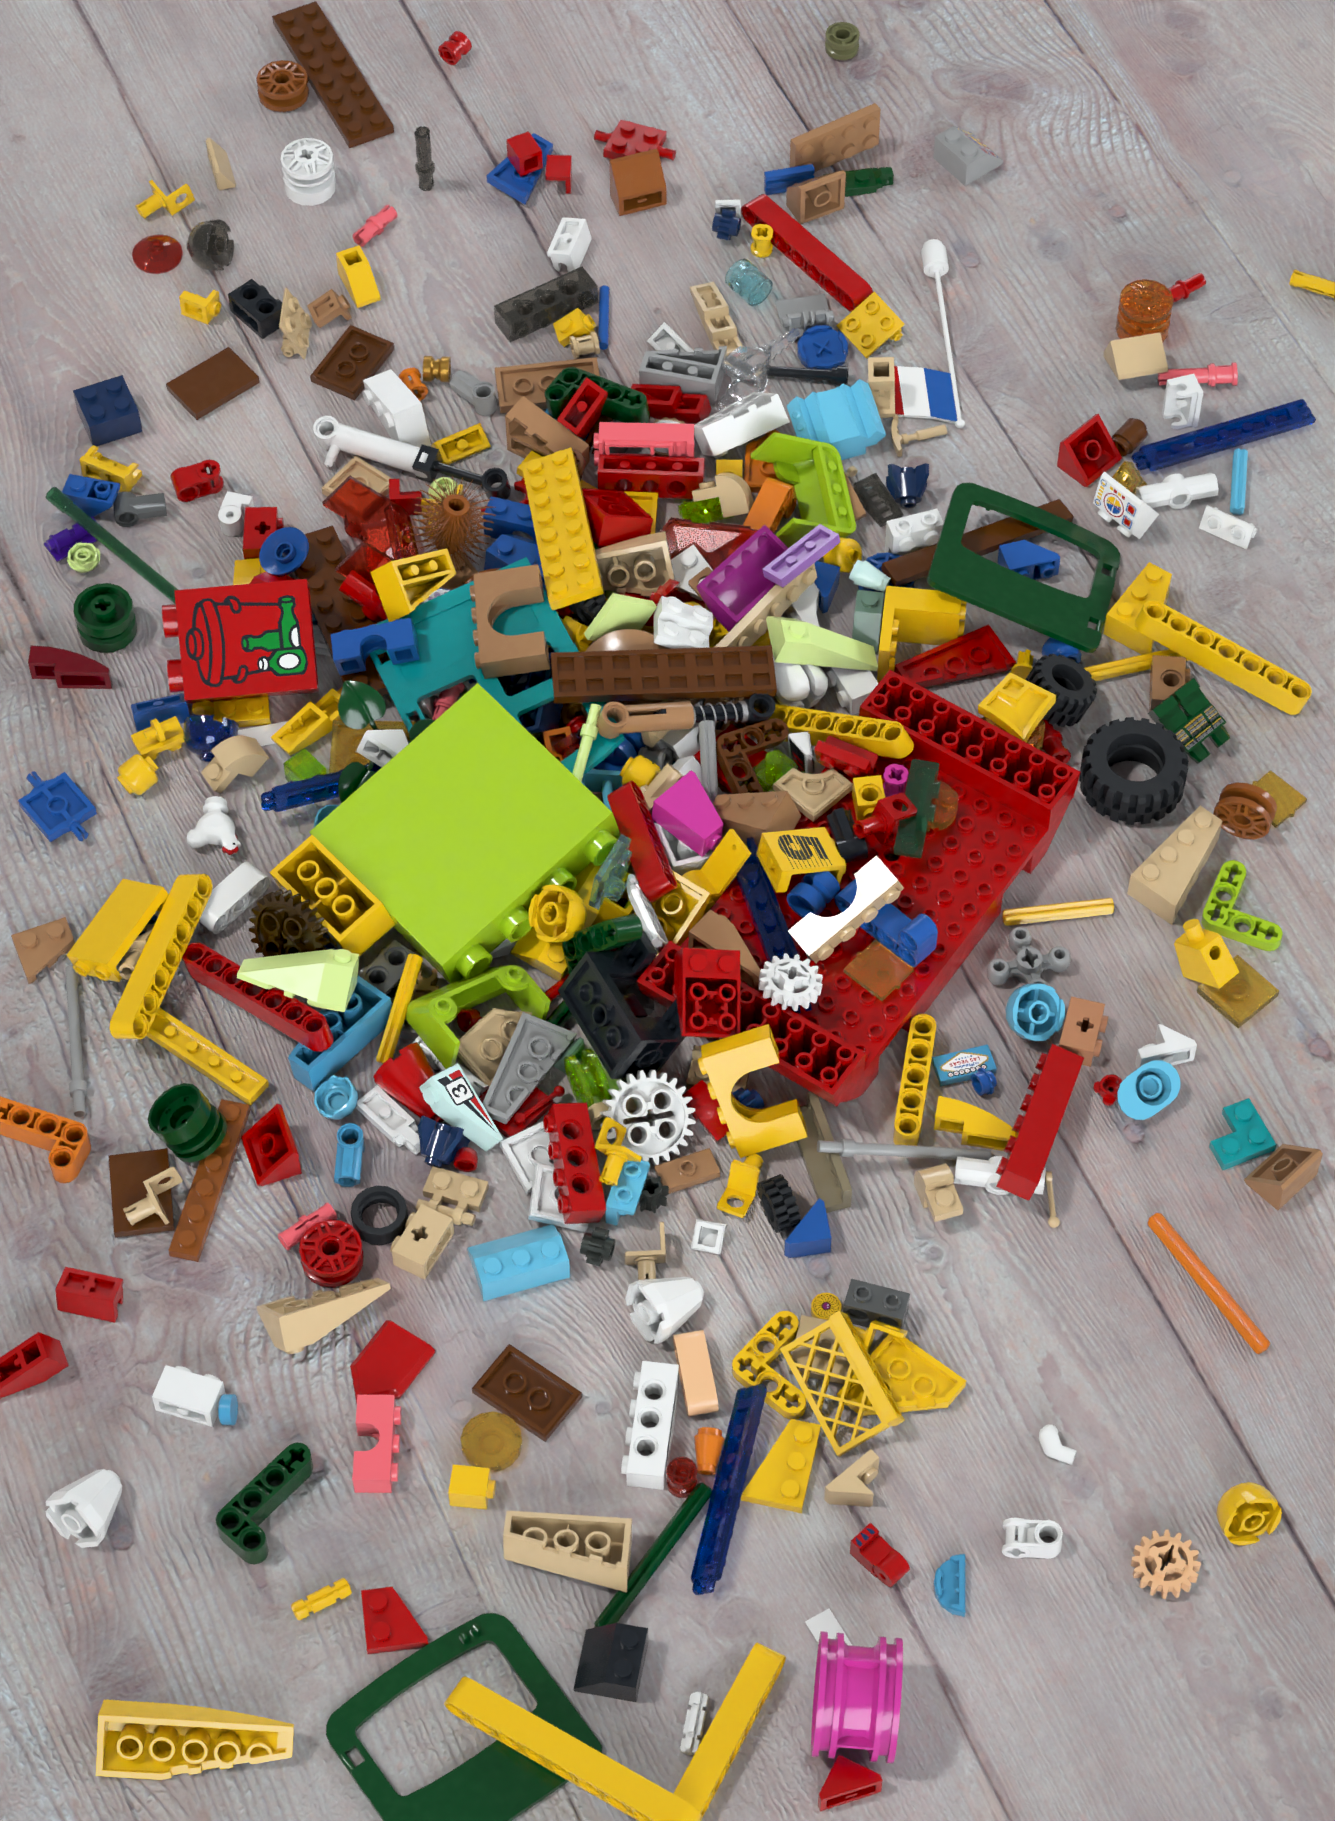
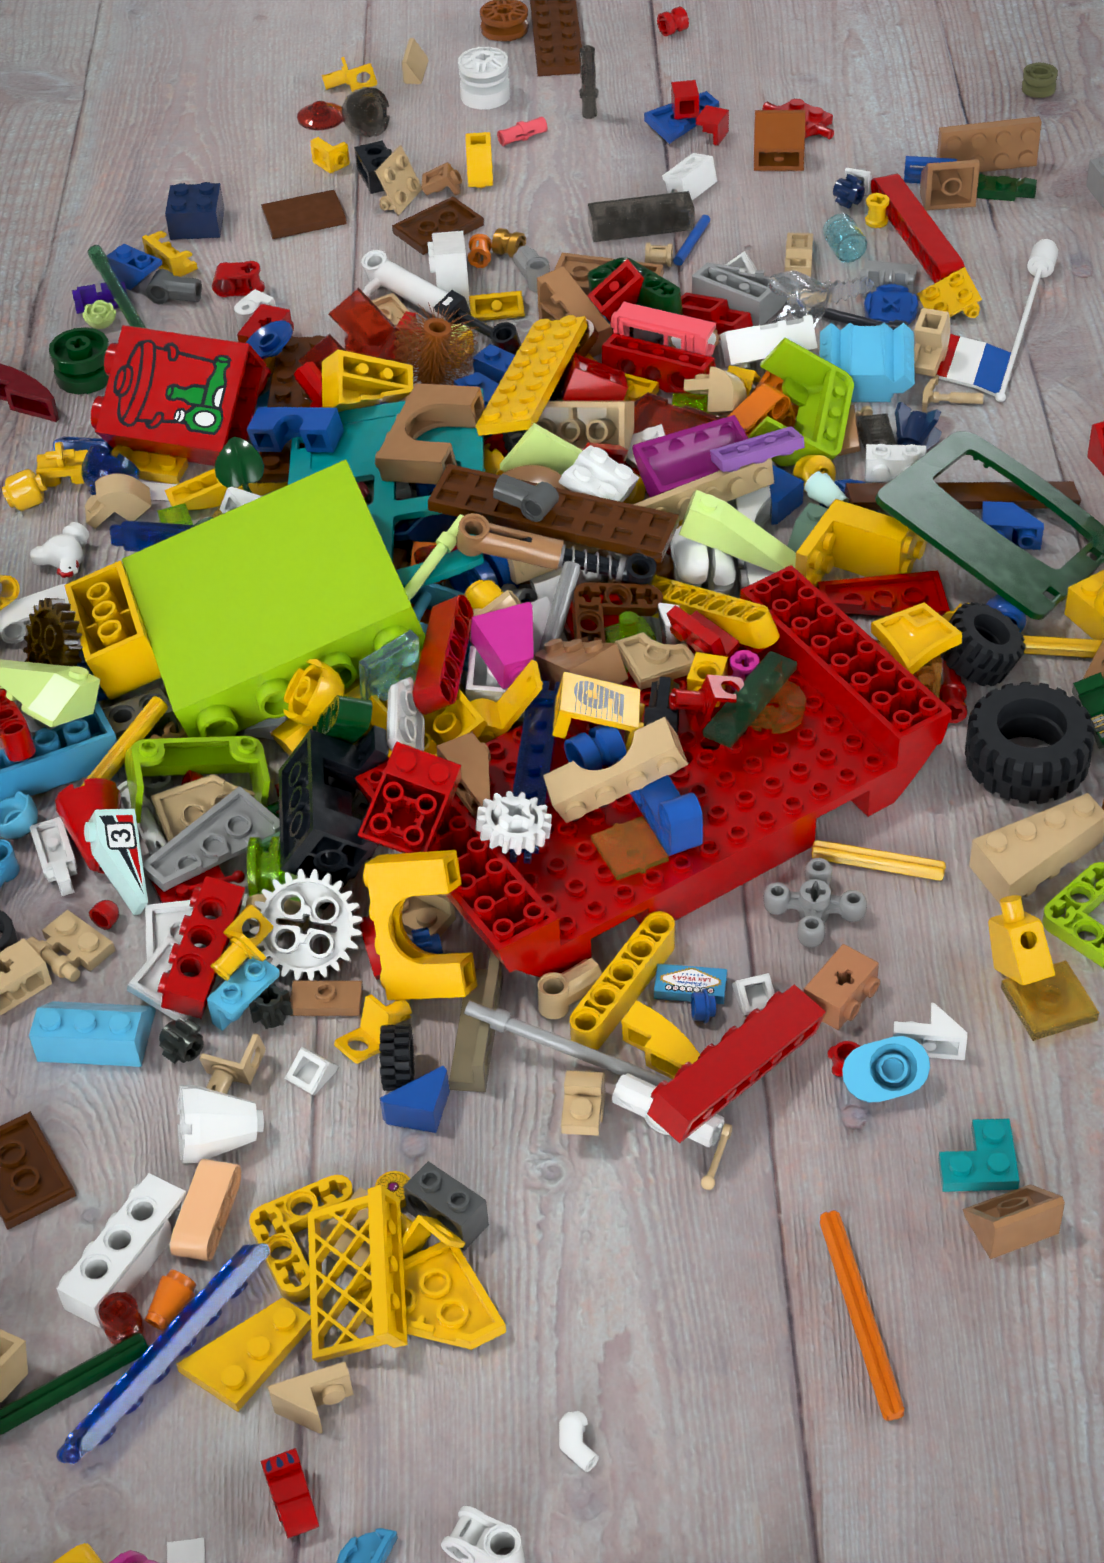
camera: 25 degrees right, 10 degrees down
dark blue brick [418,1116,470,1168] -> none
yellow bracket [553,308,596,347] -> none
medium azure cylinder [1005,983,1065,1041] -> none
none -> dark grey piece [493,474,559,522]
none -> tan piece [537,958,602,1020]
none -> white slope [732,973,775,1016]

